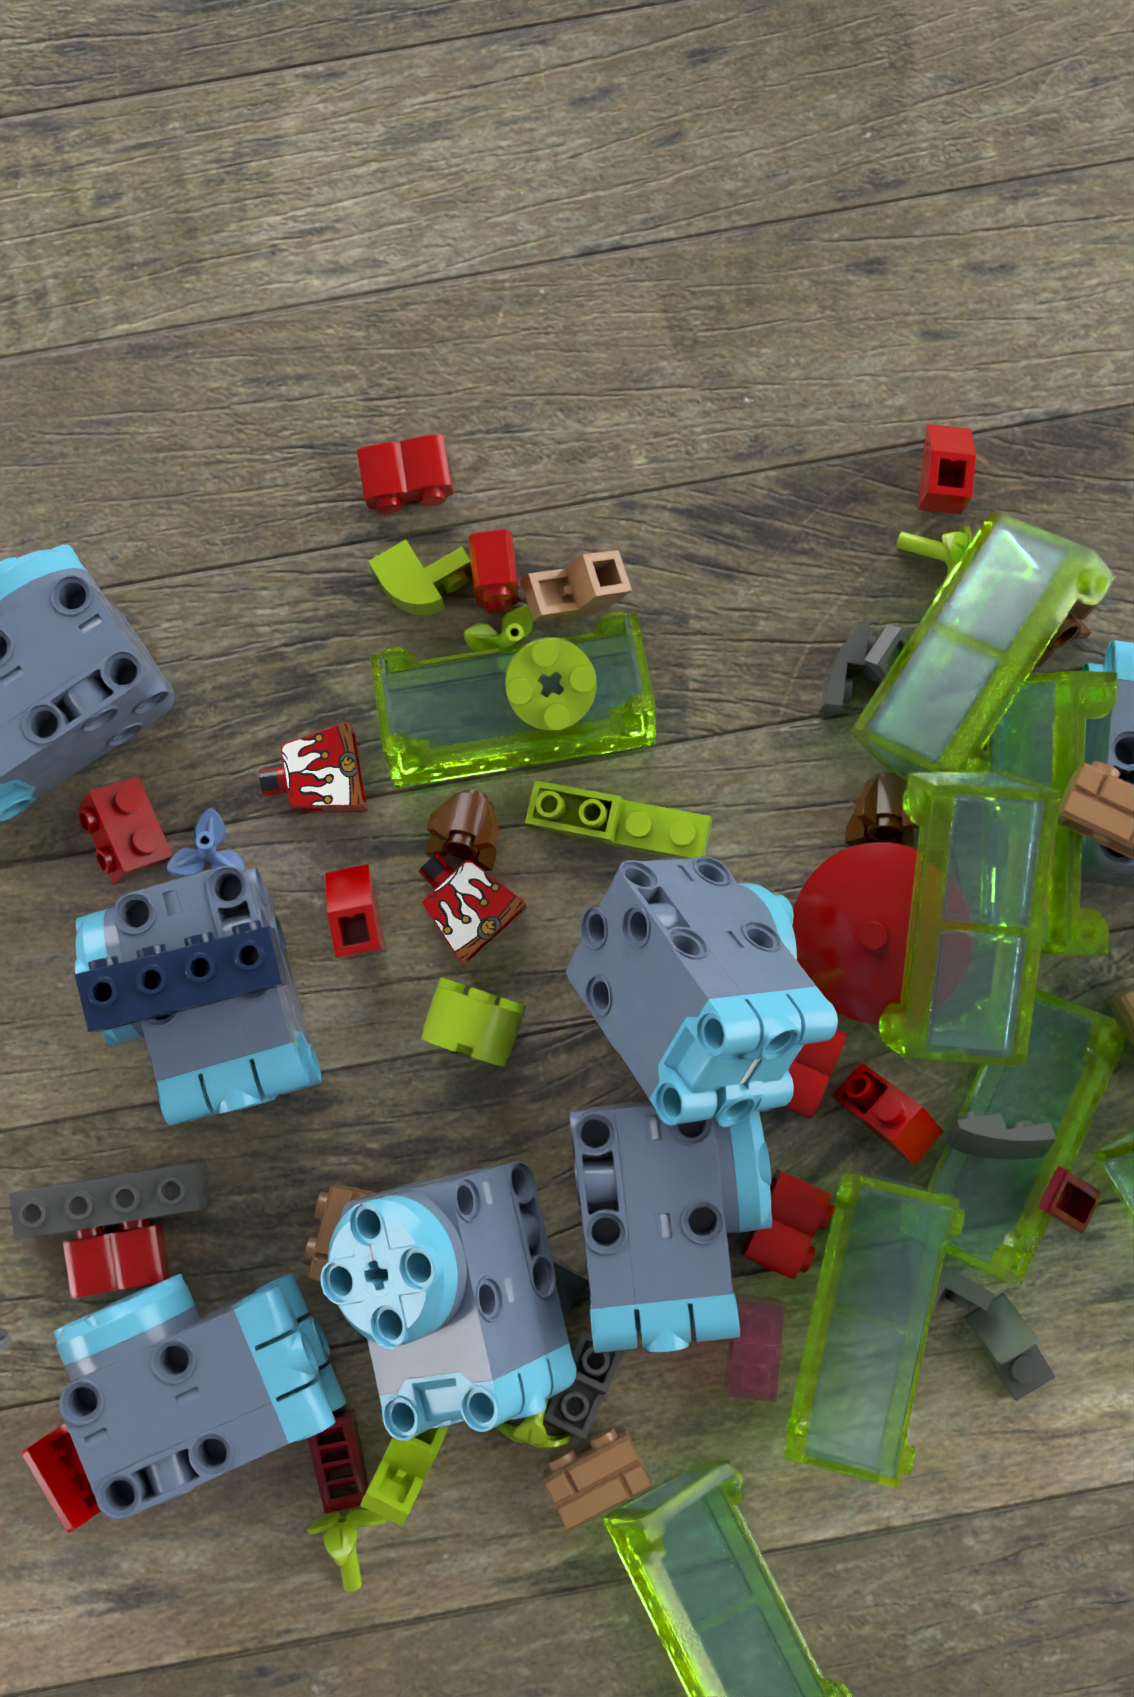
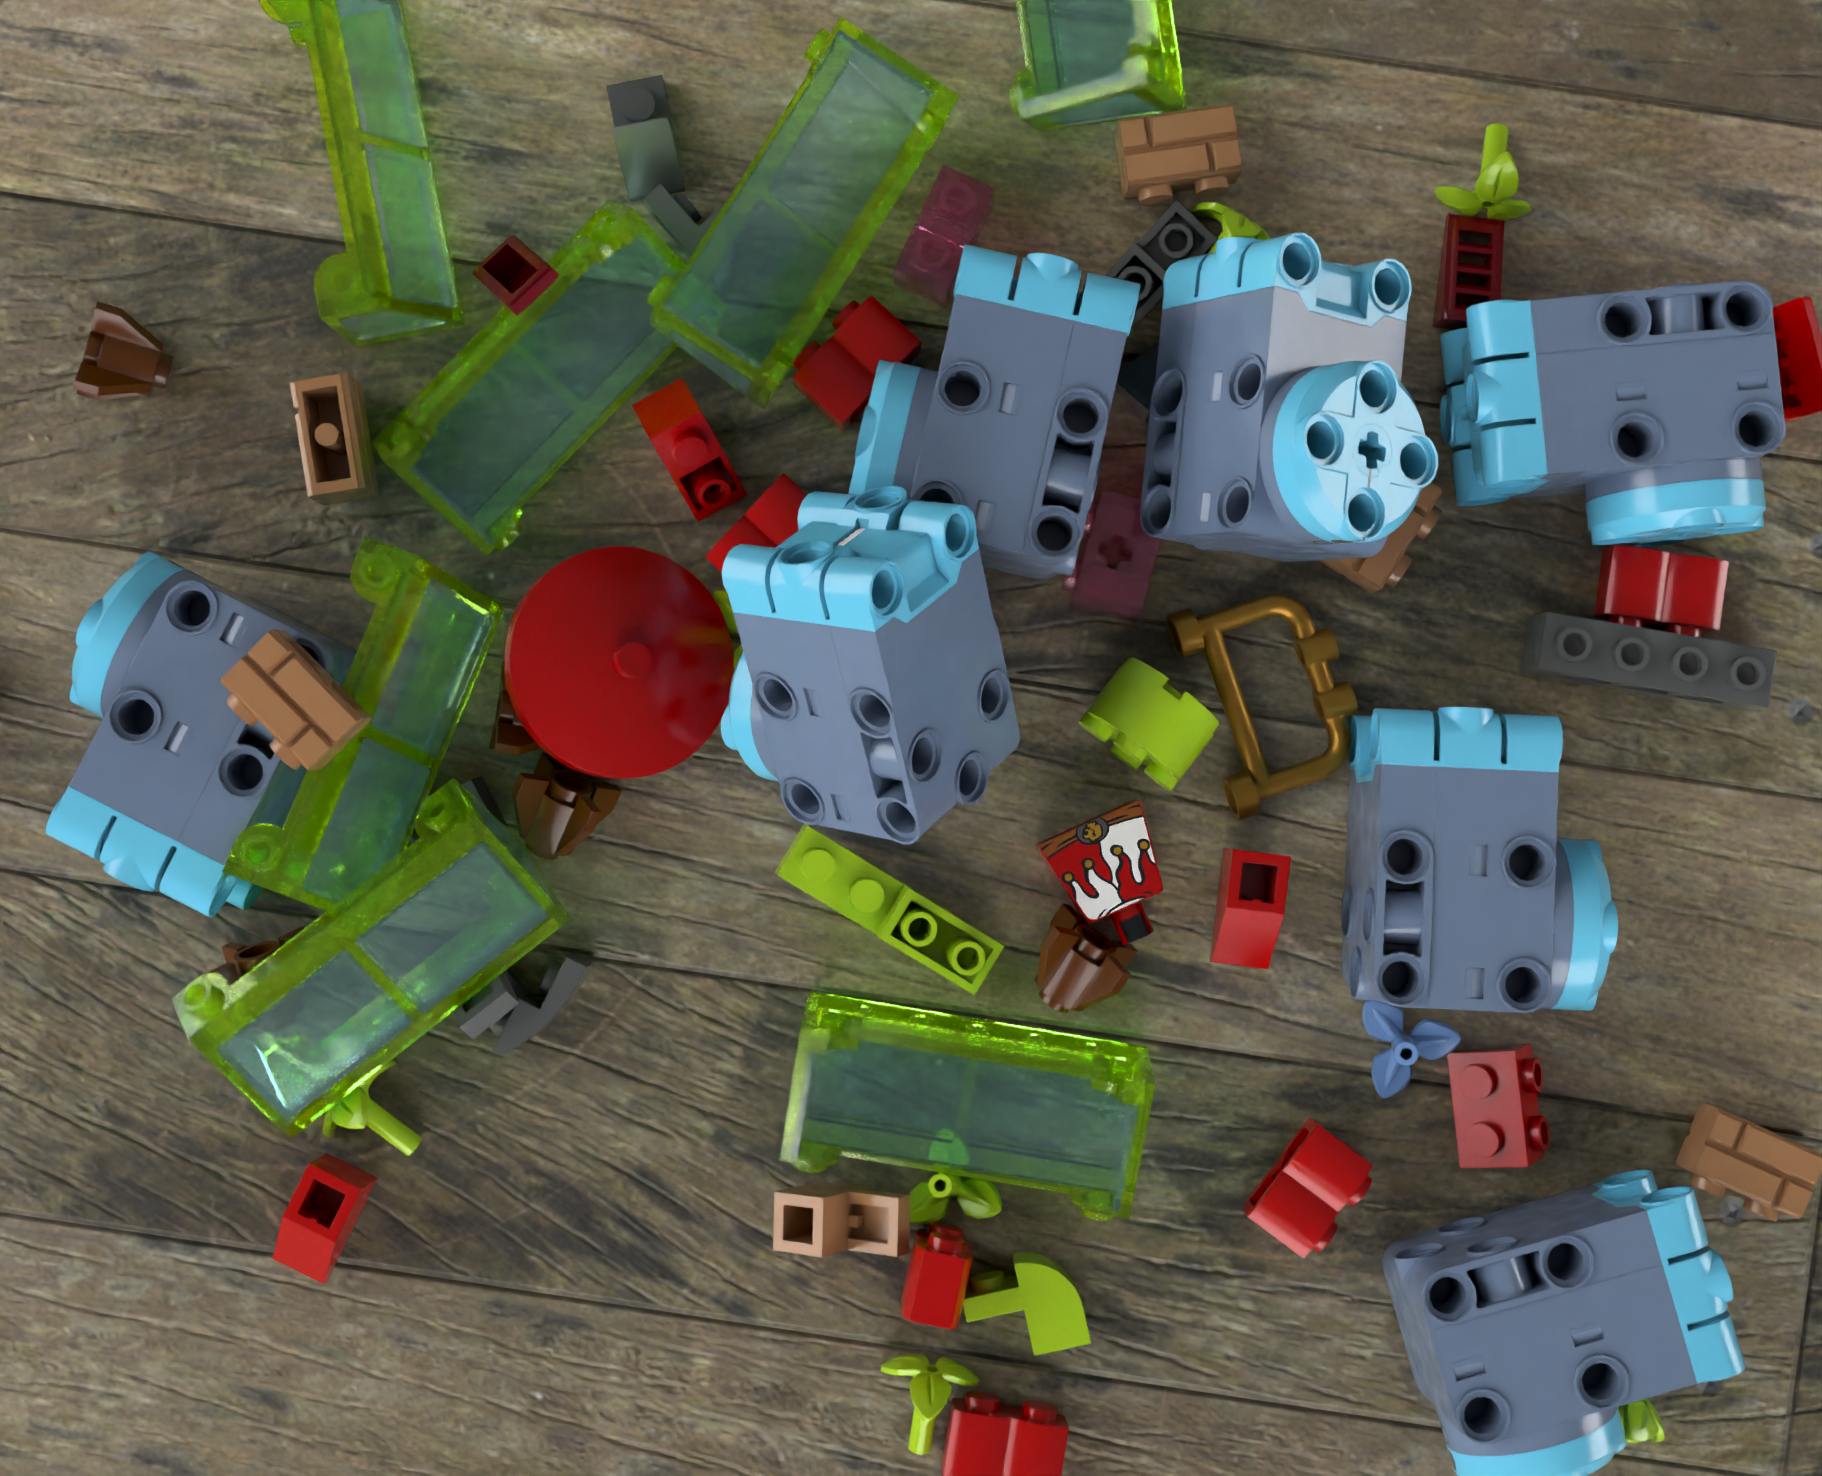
camera: 165 degrees left, 5 degrees up
dark blue brick [75,920,288,1032] -> none
torso [259,722,368,813] -> none
lime brick [360,1425,450,1527] -> none
lime brick [505,637,597,730] -> none
windscreen [879,770,1061,1067] -> none
dark grey slope [946,1111,1057,1160] -> none
none -> lime plant [881,1354,980,1455]
none -> clear pink brick [1062,489,1161,623]
none -> pearl gold bar [1166,593,1358,821]
none -> red brick [1242,1117,1373,1259]

